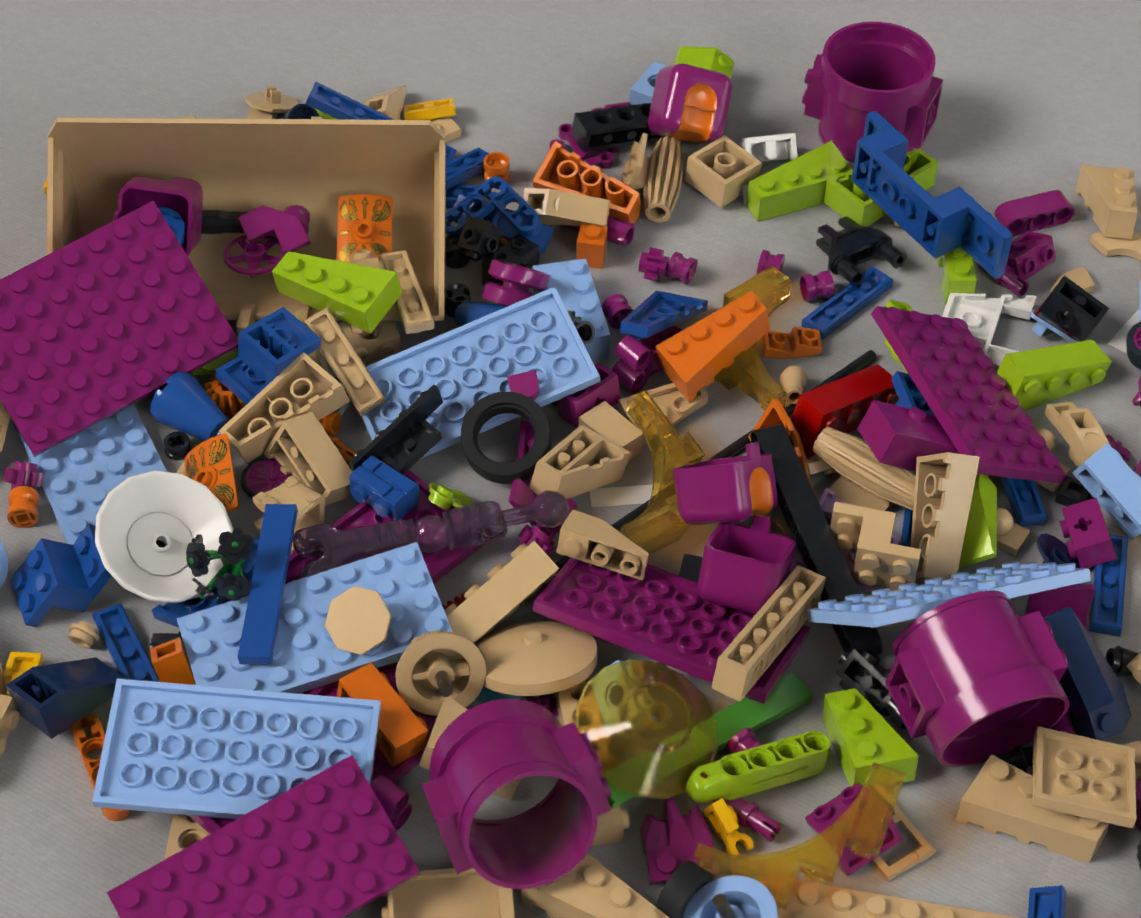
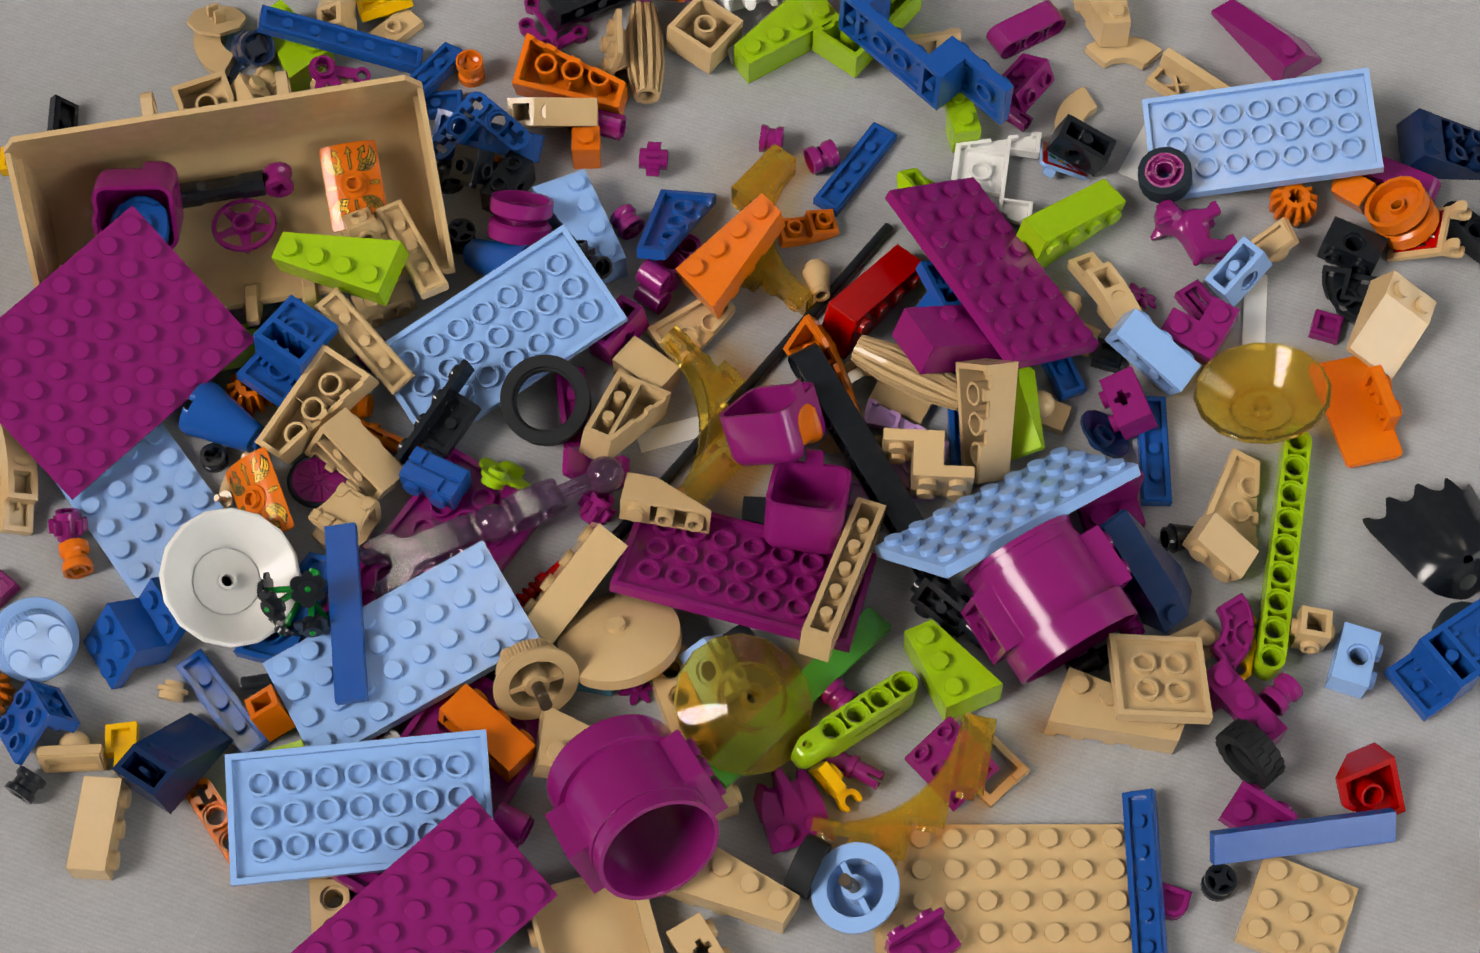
camera: 10 degrees left, 15 degrees up
magenta tile [238,206,311,254] -> none
tan piece [324,586,392,655] -> none
magenta tile [507,370,540,400] -> none
magenta wheel [666,252,698,285] -> none
black connector [816,216,907,286] -> none

